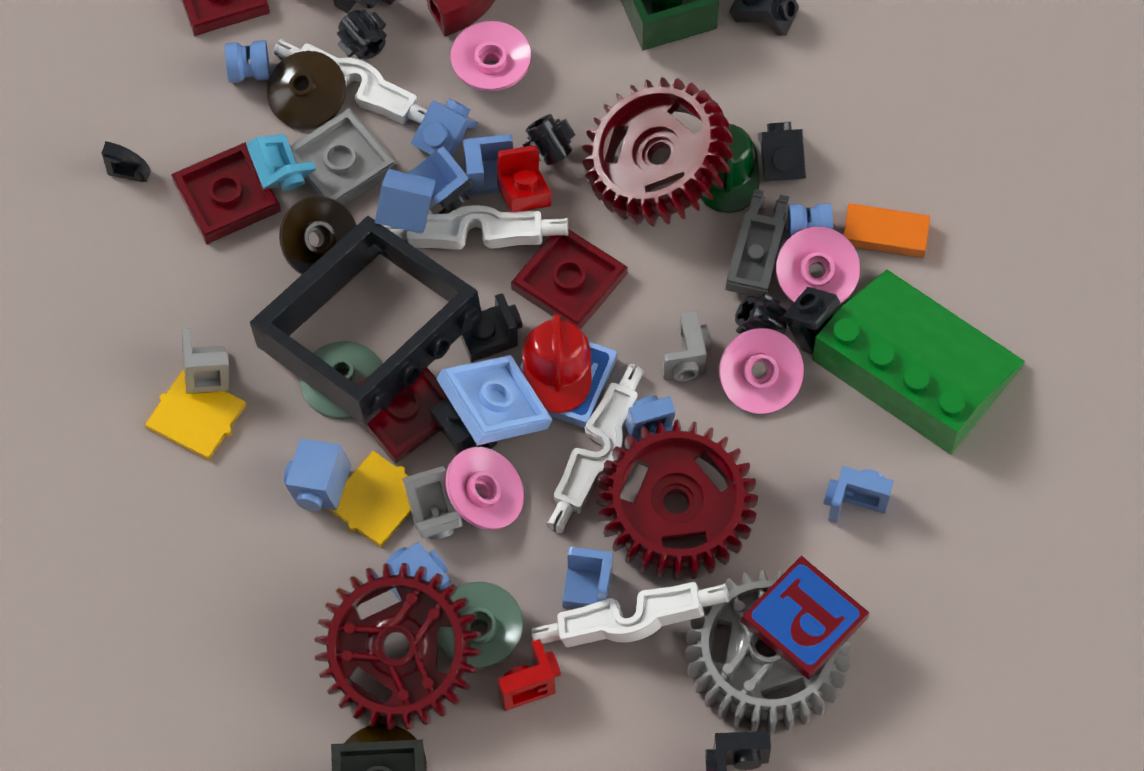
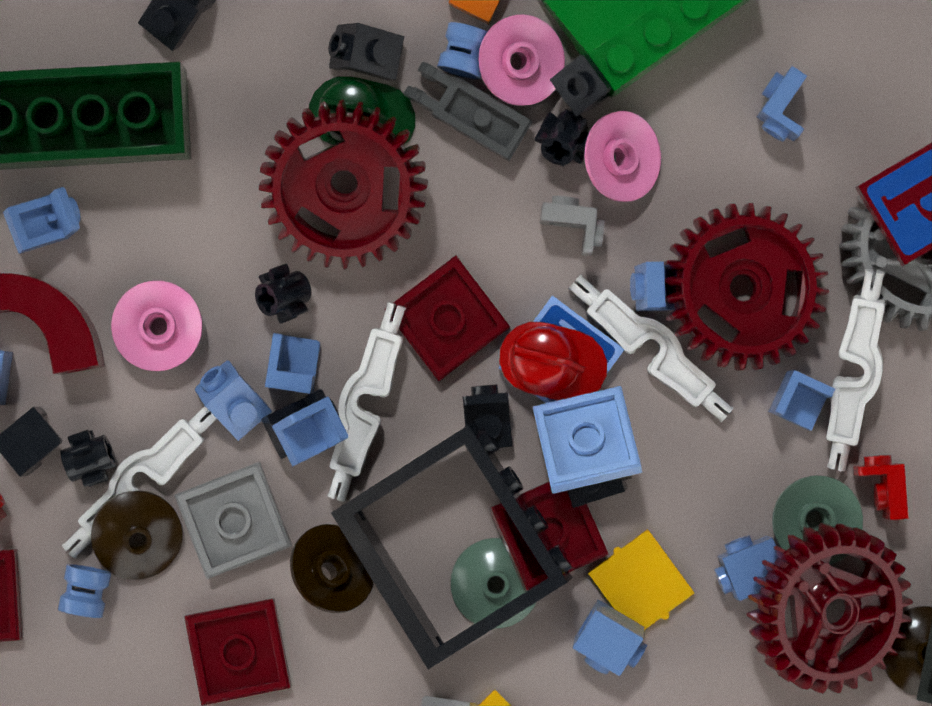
camera: 75 degrees left, 25 degrees up
medium azure bracket [246,134,316,192] -> none
medium blue panel [375,169,436,233] -> none
light grey bracket [402,466,463,540] -> none
bright pink dish [446,447,524,530] -> none
red bracket [497,145,552,212] -> none

